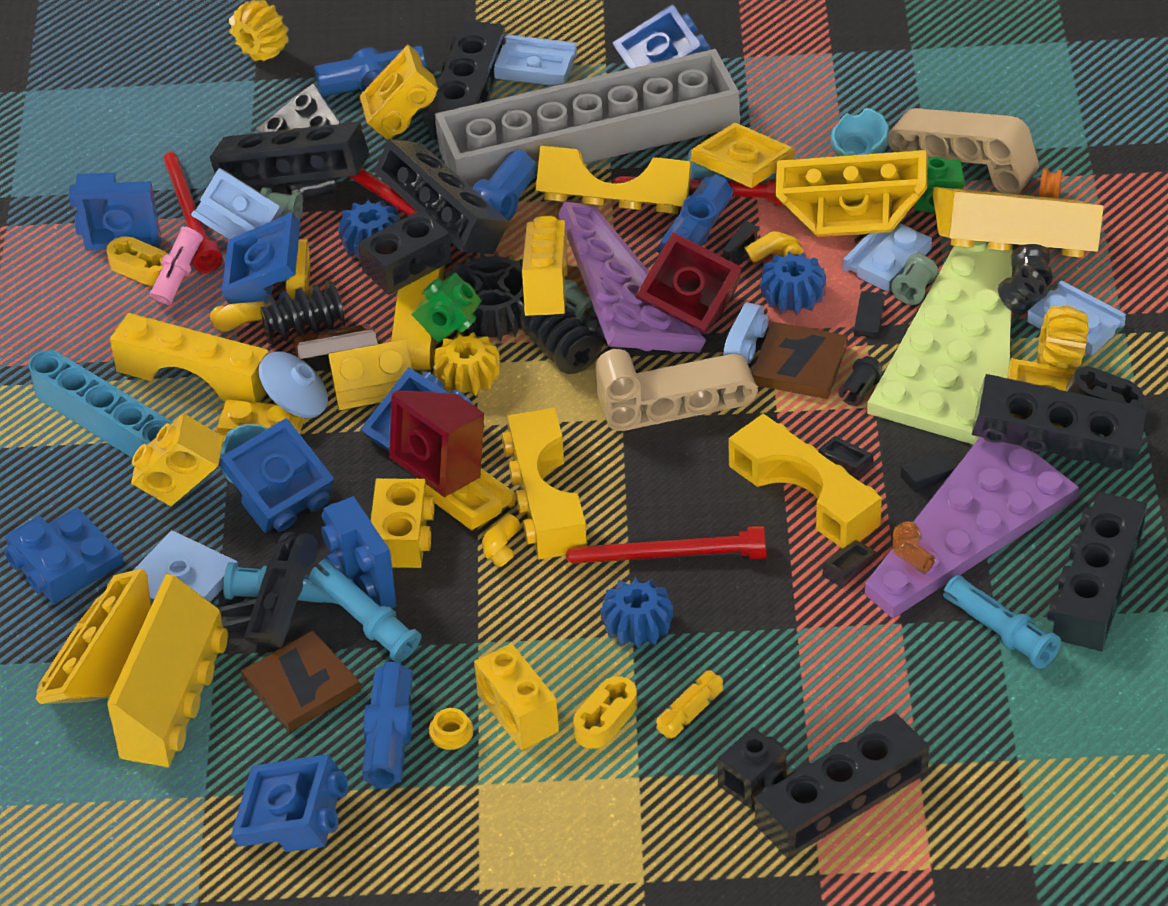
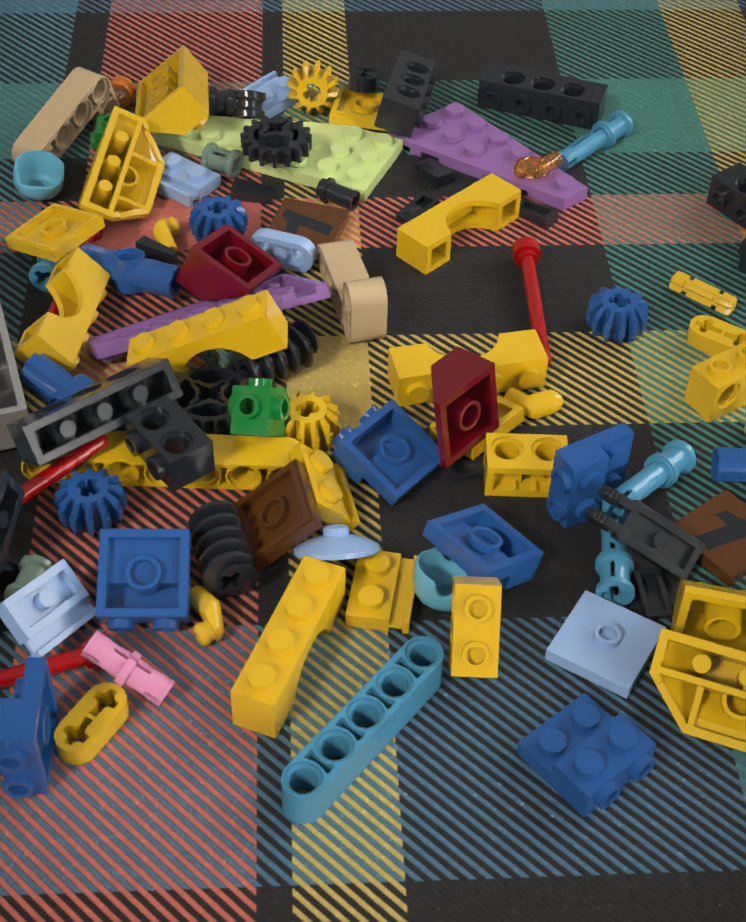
camera: 95 degrees left, 0 degrees up
none -> black gear [240,115,312,168]

